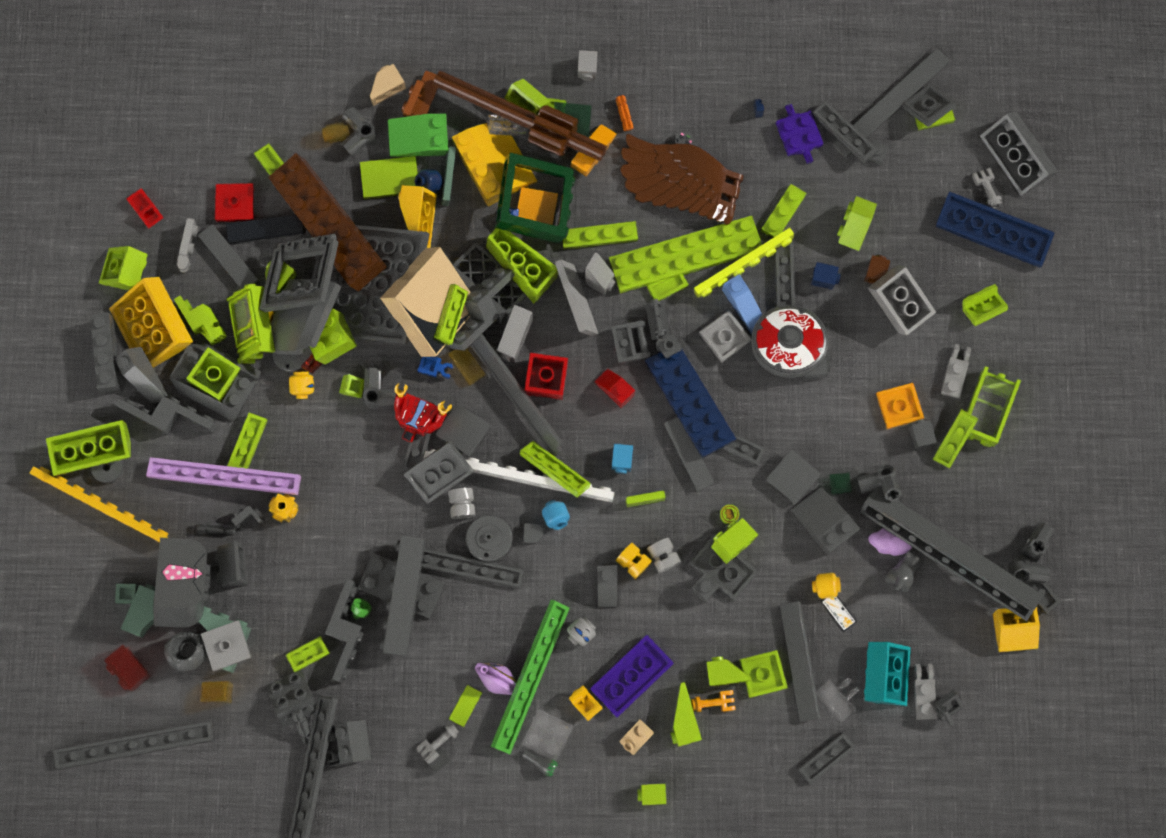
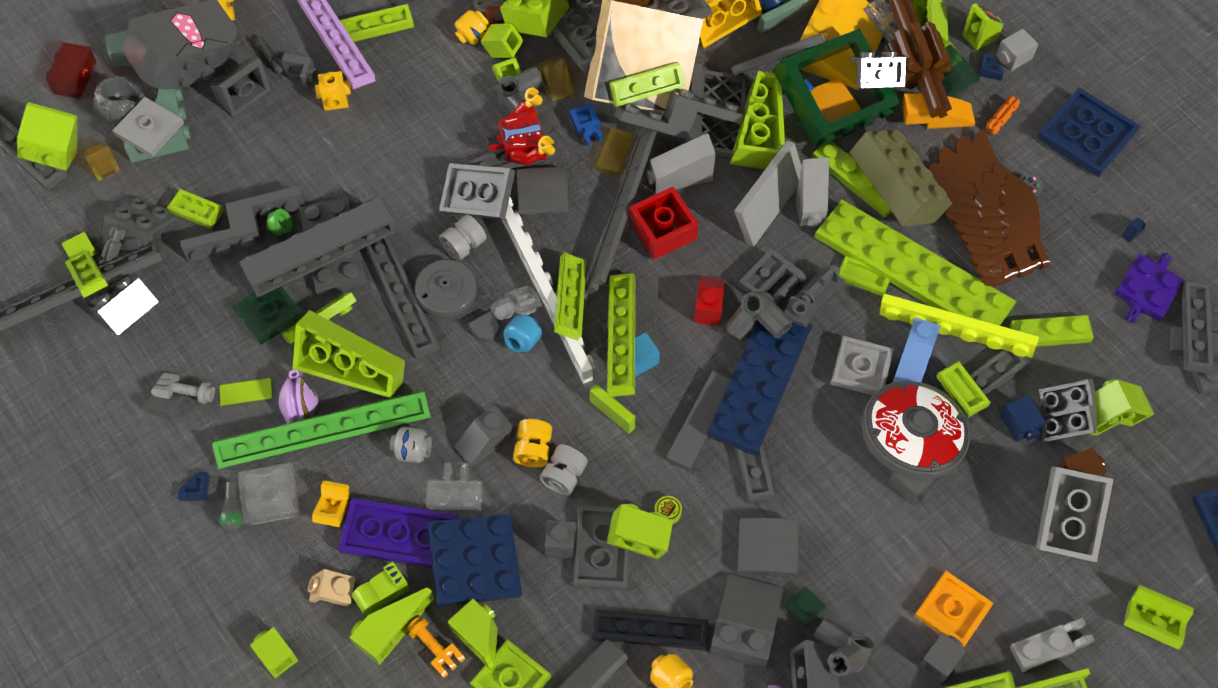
camera: 55 degrees right, 15 degrees down
none -> lime slope [17,102,78,171]
none -> lime tile [61,232,97,259]
none -> lime tile [65,251,108,298]
none -> dark blue tile [178,472,210,501]
none -> clear green plate [232,286,304,345]
none -> lime plate [282,292,356,344]
none -> lime wedge [293,310,405,398]
none -> lime leg [352,562,410,615]
none -> clear hinge [426,463,483,511]
none -> dark blue plate [427,514,522,607]
none -> lime brick [480,24,524,58]
none -> clear hinge [490,285,542,320]
none -> clear yellow slope [534,56,574,101]
none -> black tile [592,610,708,651]
none -> lime tile [607,273,636,397]
none -> dark grey piece [725,291,793,340]
none -> dark grey tile [731,33,828,75]
none -> olive brick [850,130,952,227]
none -> bracket [852,51,906,88]
none -> lime tile [936,361,991,418]
none -> lime slope [962,3,1004,51]
none -> dark blue tile [978,52,1003,81]
none -> dark blue plate [1037,87,1141,178]
none -> dark grey slope [1039,379,1097,442]

